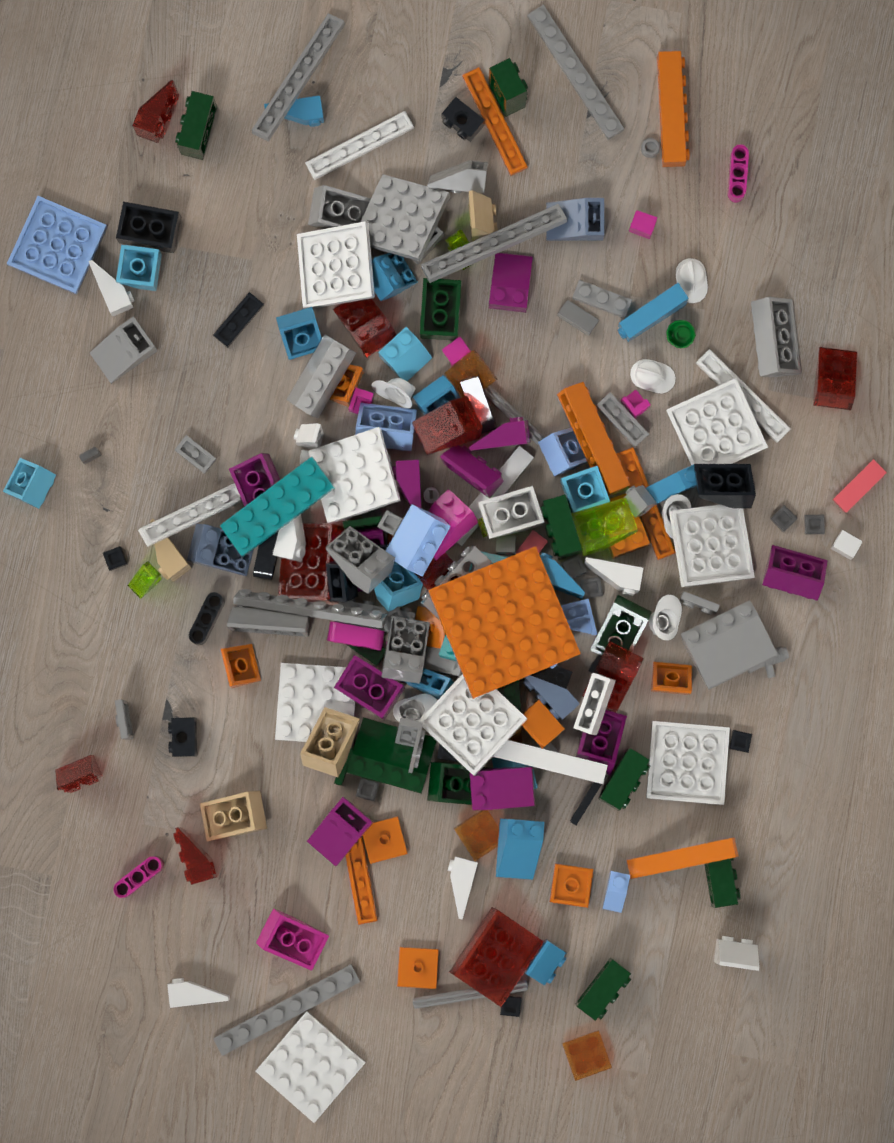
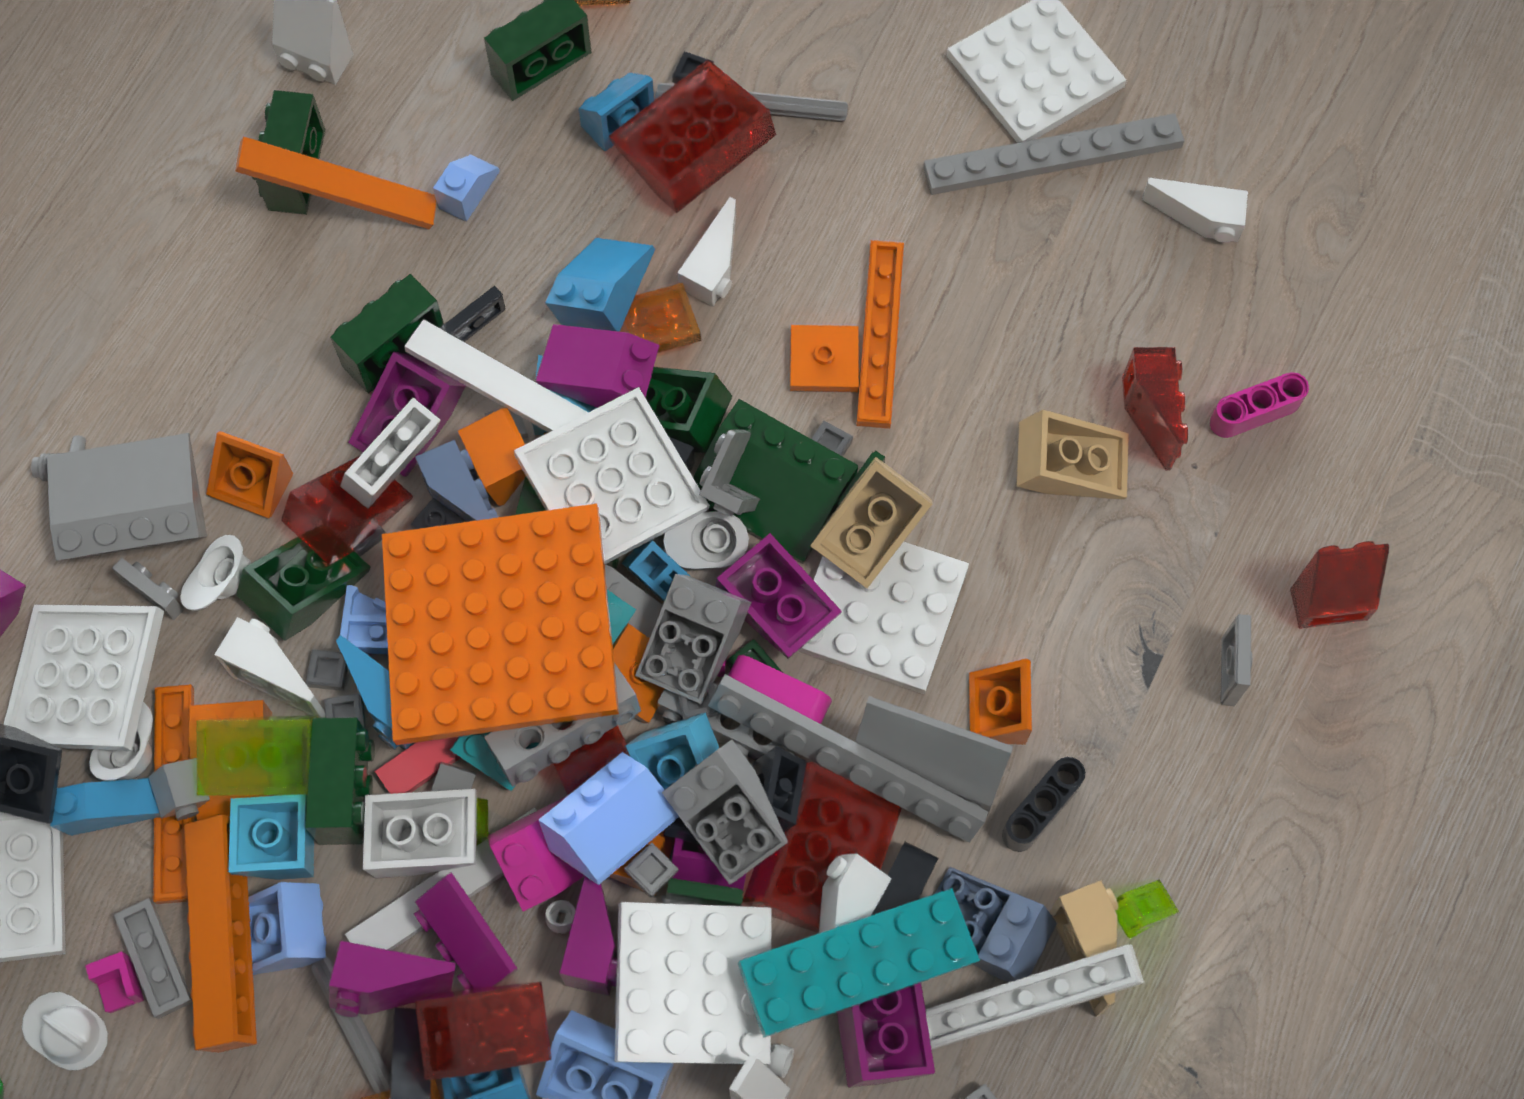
camera: 170 degrees left, 15 degrees down
black tile [103,546,128,571] -> none
black brick [168,717,197,757] -> none
dark pink slope [256,908,329,971] -> none
magenta slope [307,797,374,866] -> none
orange plate [397,947,439,989] -> none
orange plate [550,863,594,908] -> none
white plate [646,721,730,805] -> none
black tile [729,730,752,753] -> none

